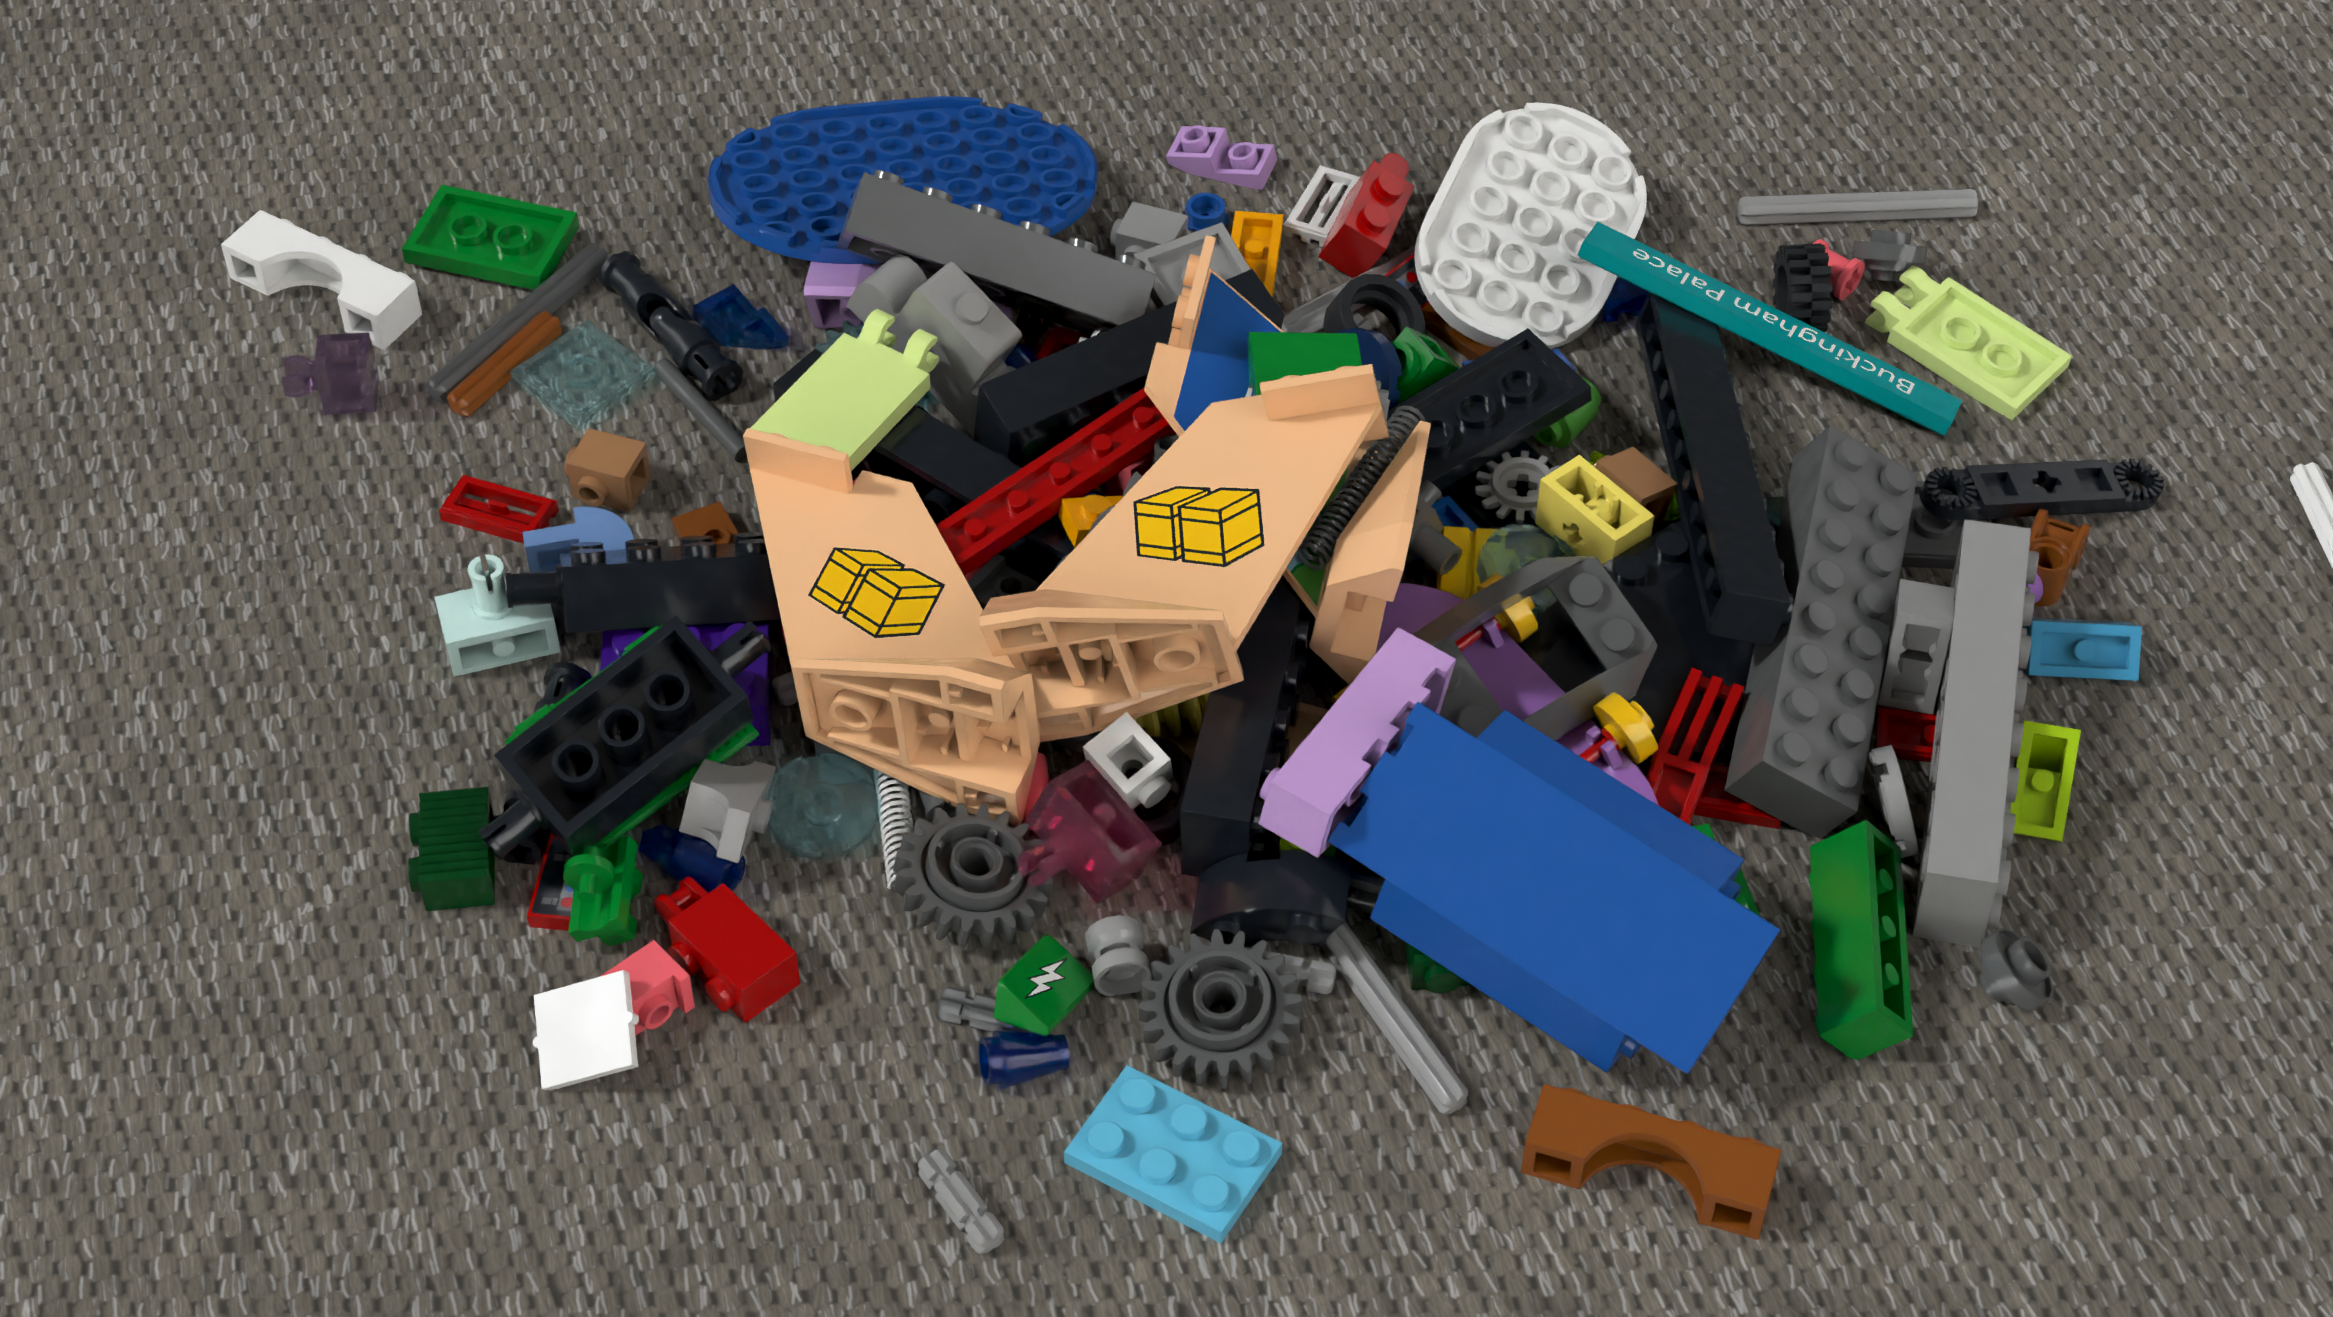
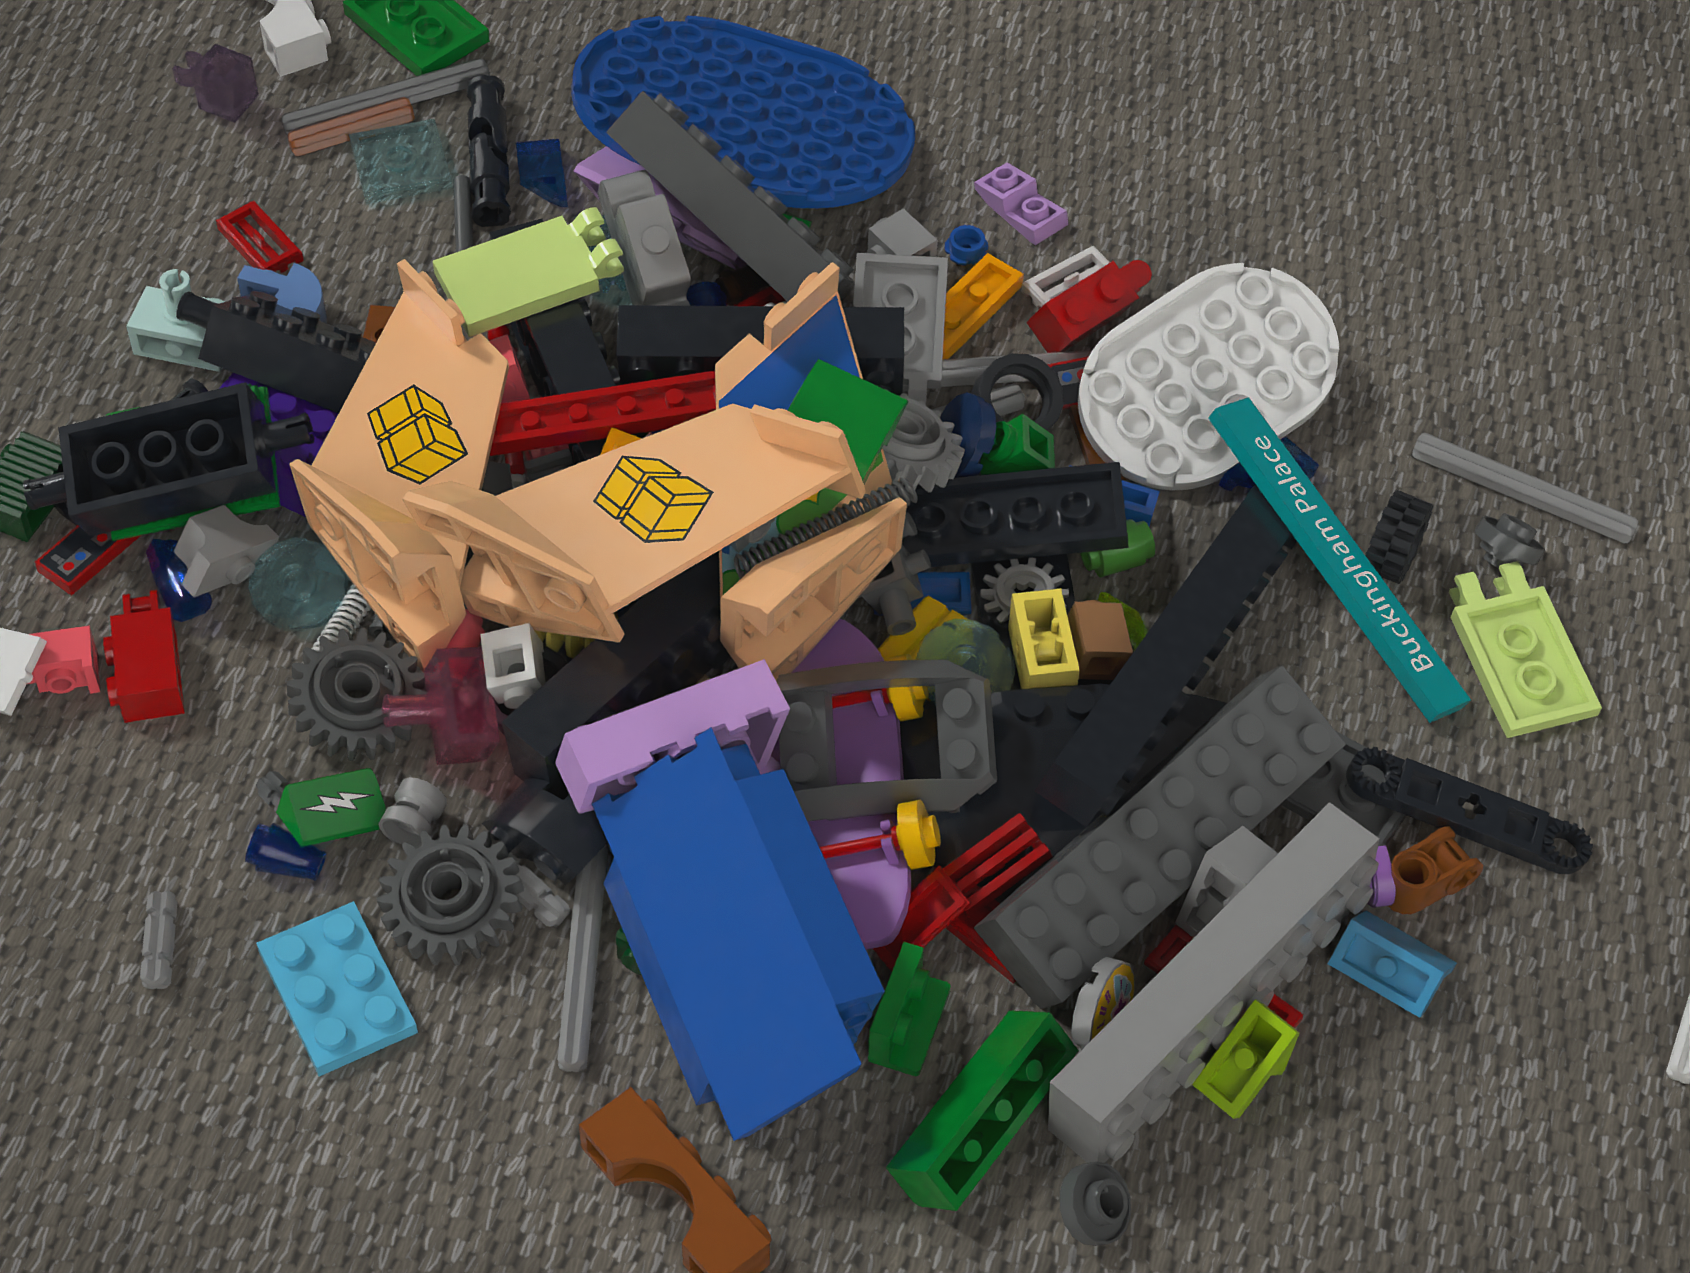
camera: 30 degrees right, 5 degrees up
green hips [563,835,643,946] -> none
medium nougat brick [564,428,651,512] -> none
coral bush [1813,239,1865,301] -> none

